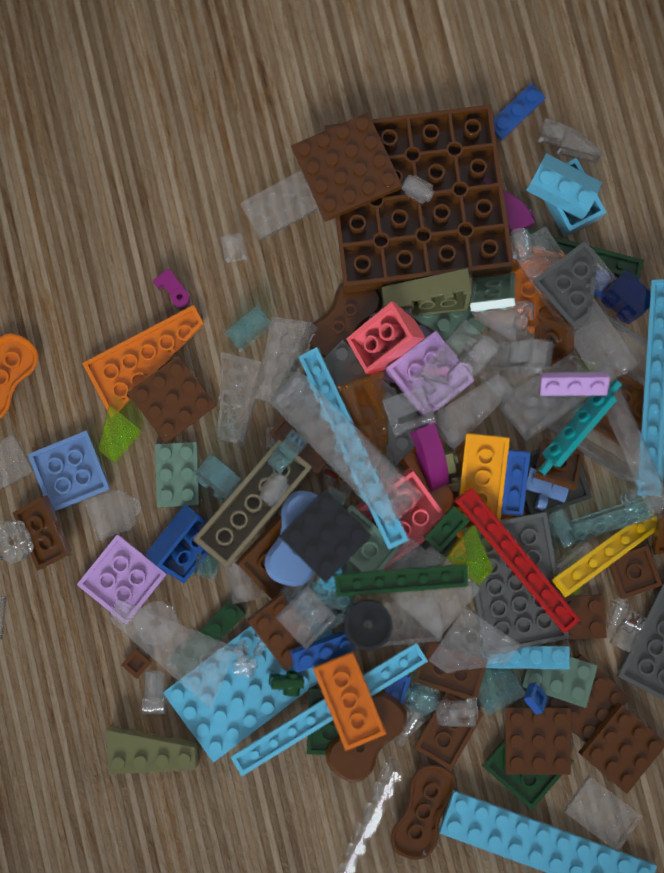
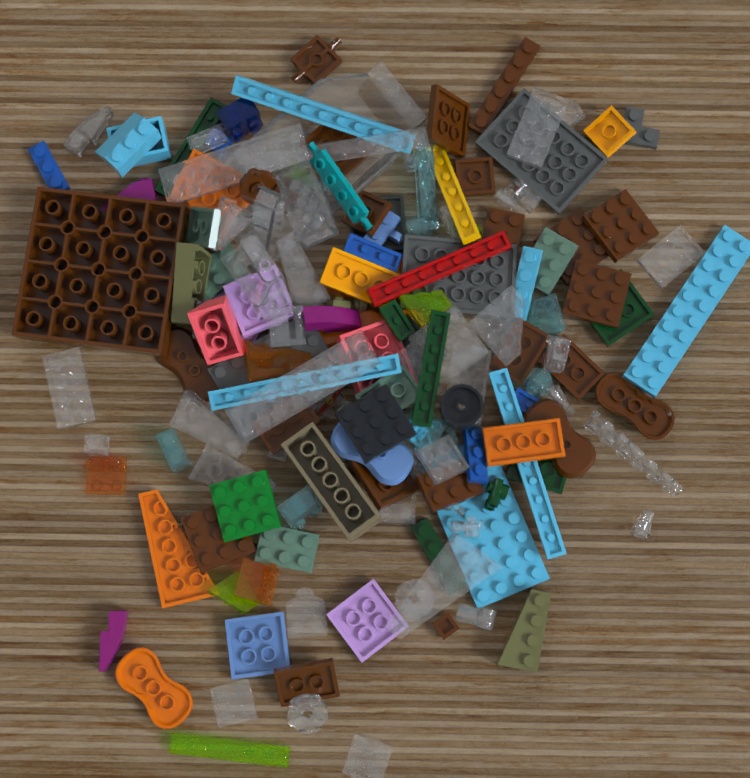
camera: 70 degrees left, 5 degrees down
blue slope [146,504,208,583] -> none
magenta leg [153,269,190,309] -> none
clear light blue plate [193,554,219,579] -> none
clear brick [258,473,289,507] -> none
clear light blue leg [267,429,307,474] -> none
reddish brown plate [291,112,402,222] -> none
clear brick [401,174,435,204] -> none
clear brick [510,228,534,262] -> none
blue plate [524,682,548,714] -> none
dark grey plate [533,241,598,330] -> none
lavender plate [539,372,610,396] -> none
none -> clear orange hinge [85,456,127,495]
none -> magenta slope [99,611,128,672]
none -> green plate [209,469,282,542]
none -> clear orange hinge [234,558,280,607]
none -> clear cone [631,509,654,540]

